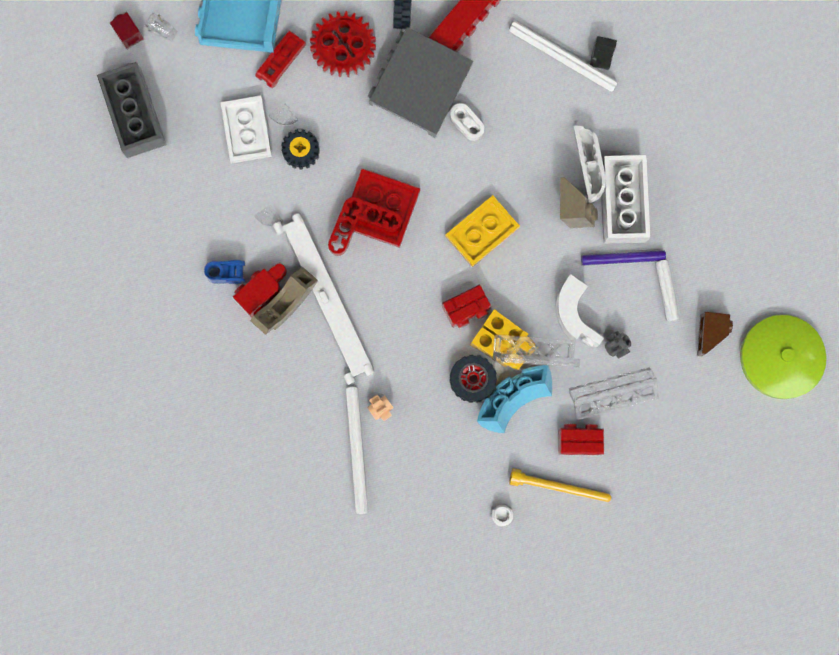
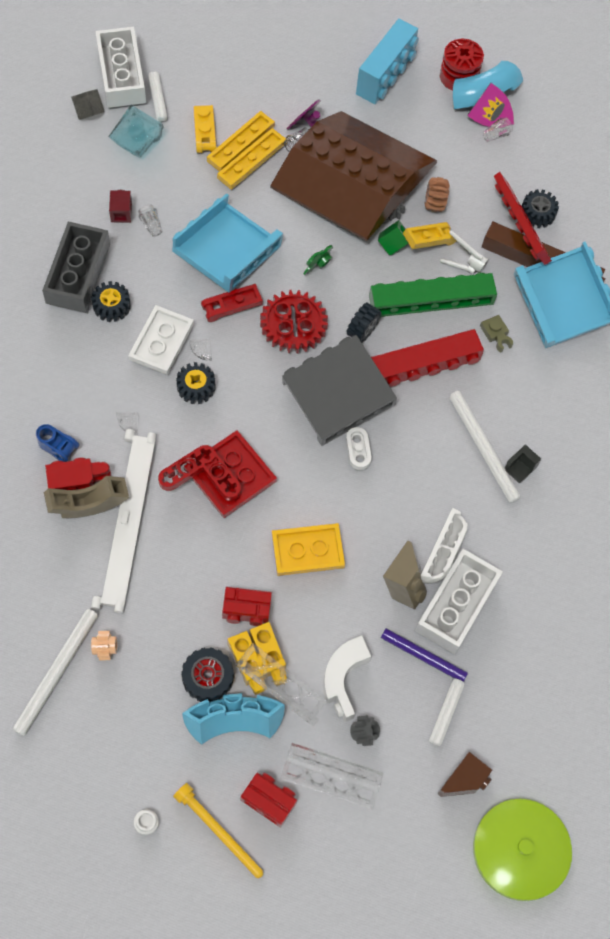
camera: 30 degrees right, 15 degrees down
none -> black wheel [91,281,131,322]

